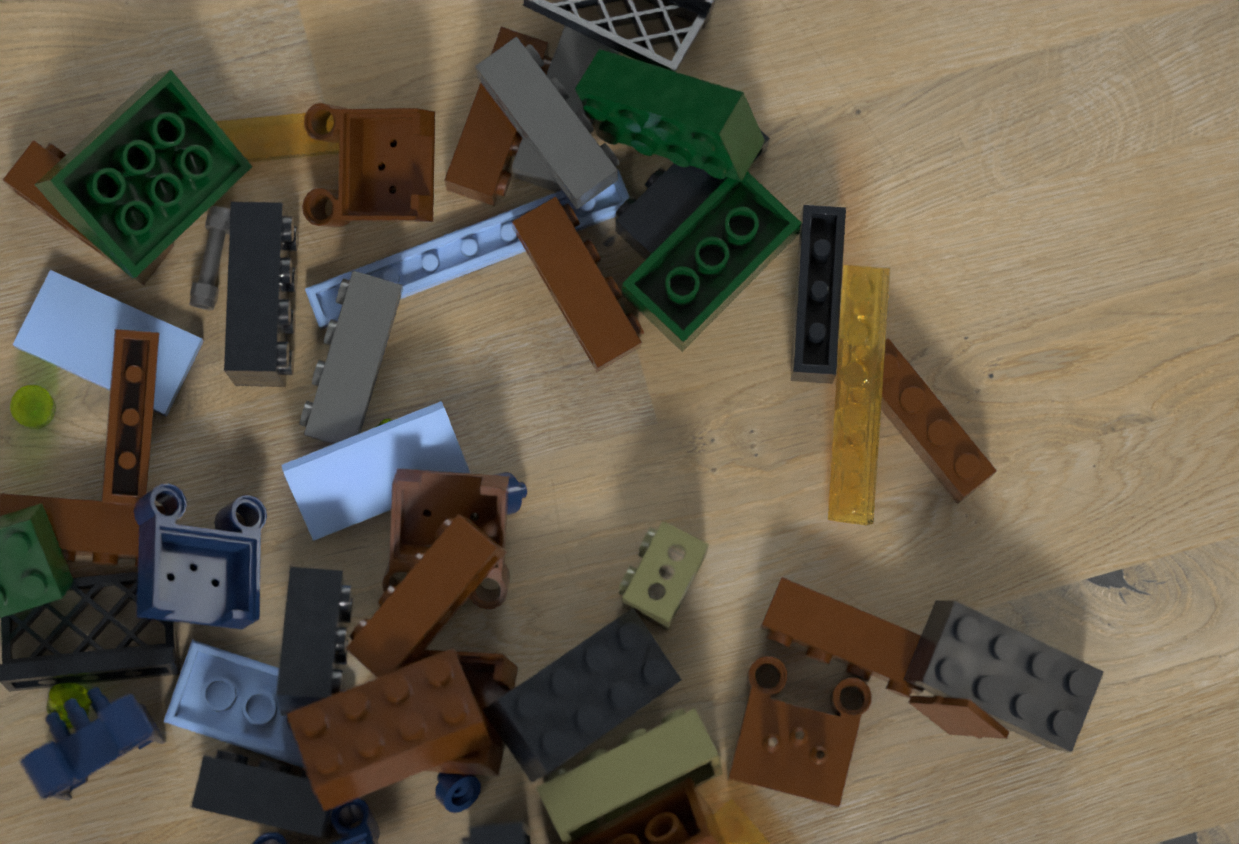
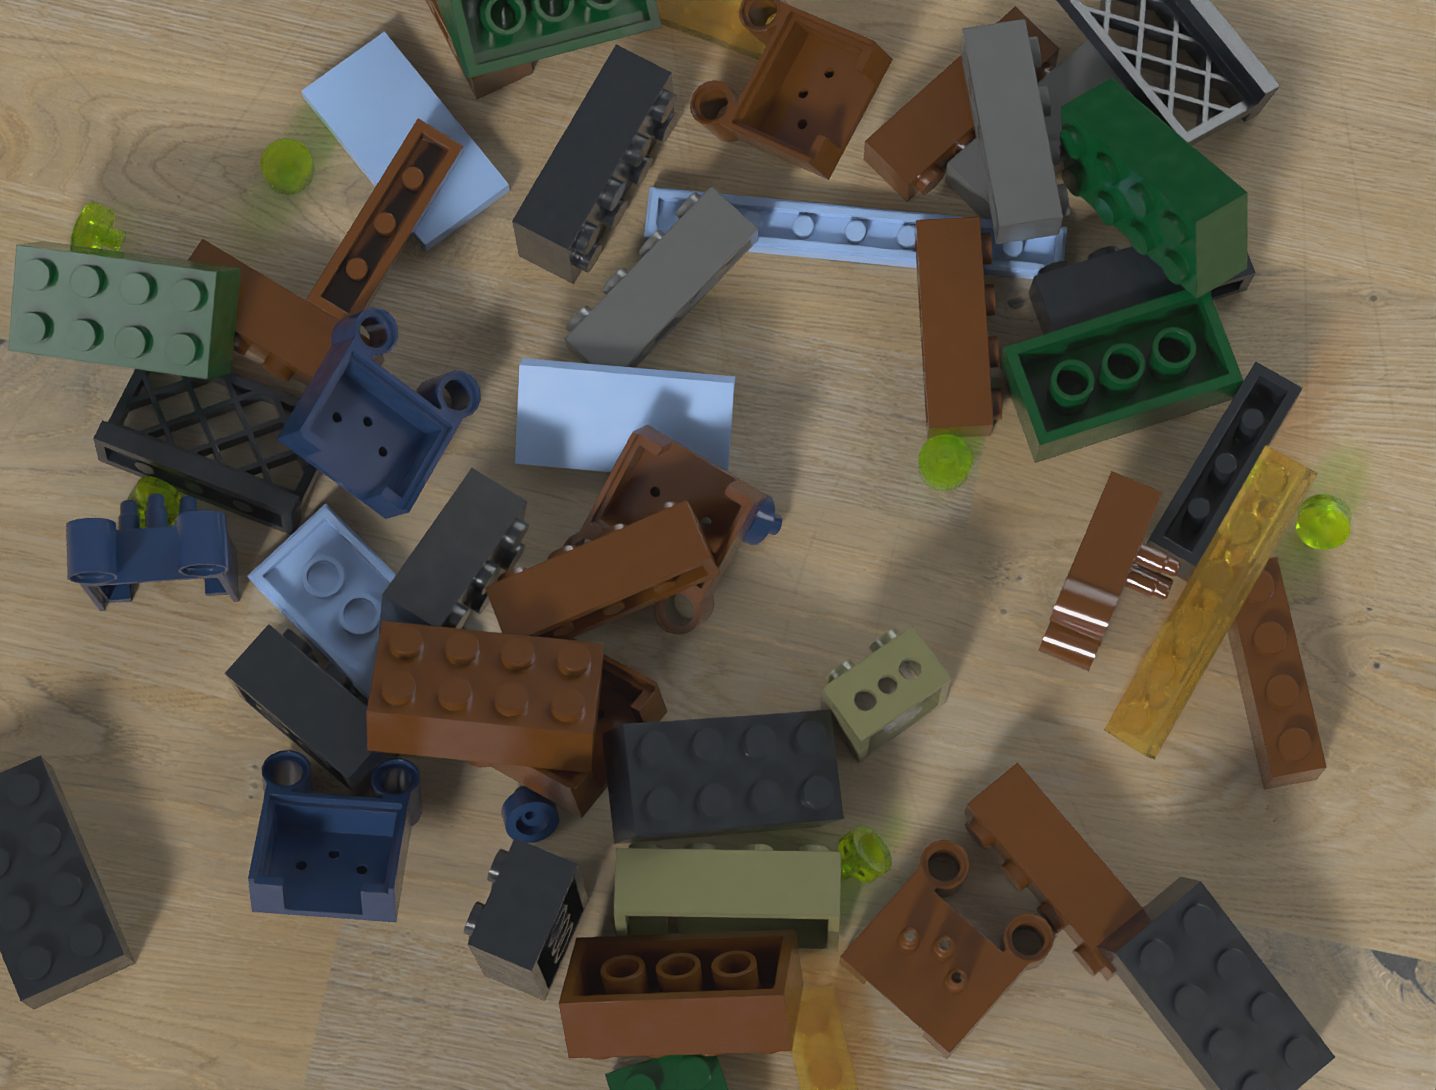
camera: 30 degrees right, 5 degrees down
flat silver bar [189,206,230,310] -> none
reddish brown piece [908,695,1010,739] -> none
none -> clear neon green tile [838,825,892,884]
none -> clear neon green tile [918,434,972,491]
none -> reddish brown piece [1039,471,1181,672]
none -> clear neon green tile [1296,494,1352,550]

